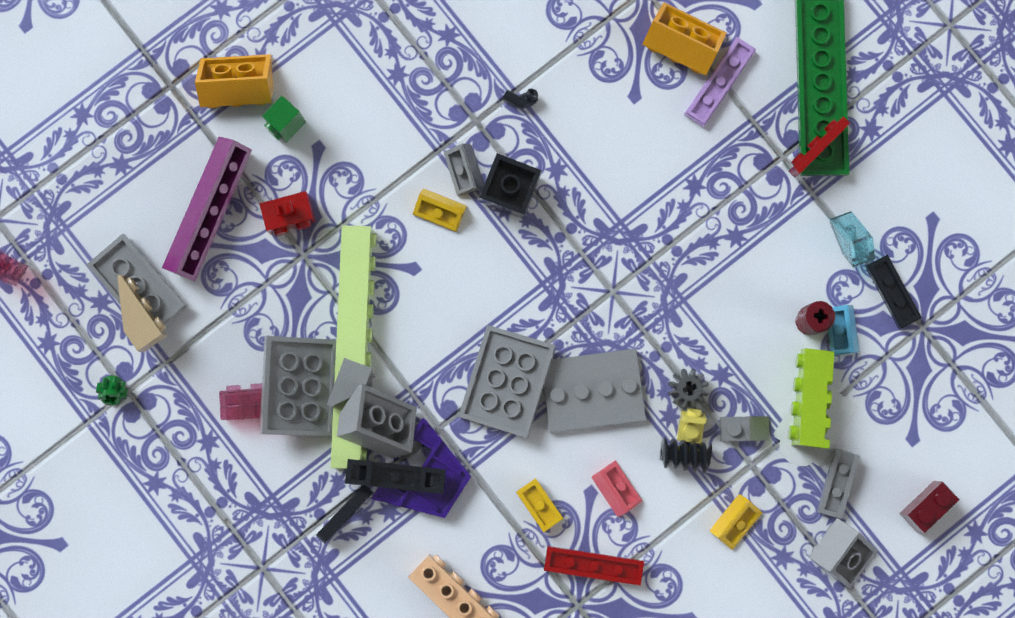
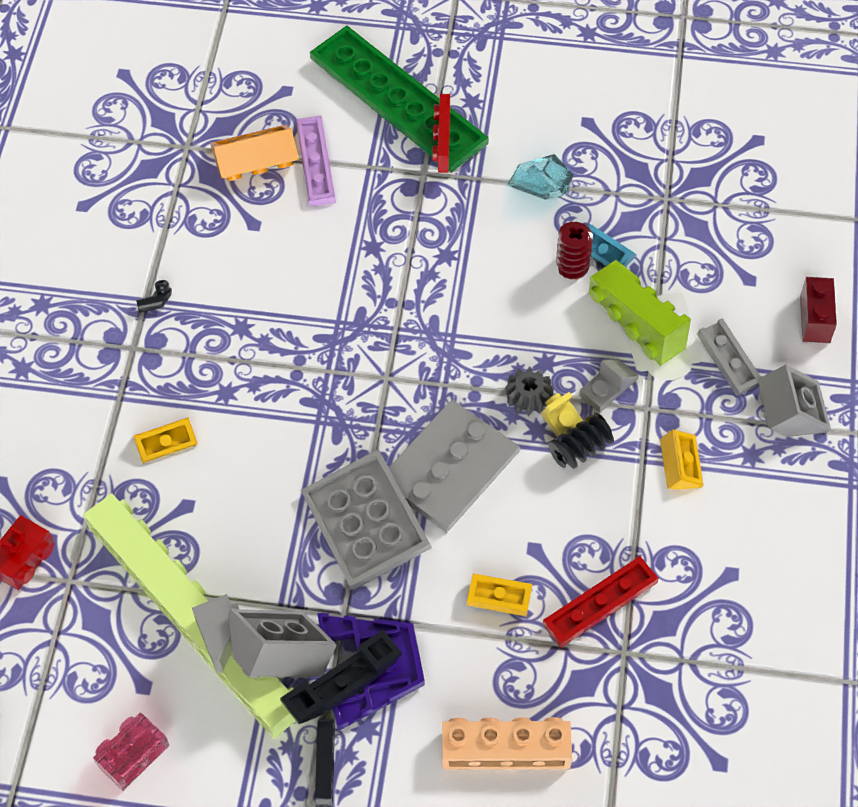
camera: 40 degrees left, 25 degrees down
light grey plate [260,336,336,436] -> none
light grey slope [444,143,484,197] -> none
black brick [479,153,542,219] -> none
coral slope [592,460,642,517] -> none
black tile [865,255,922,329] -> none

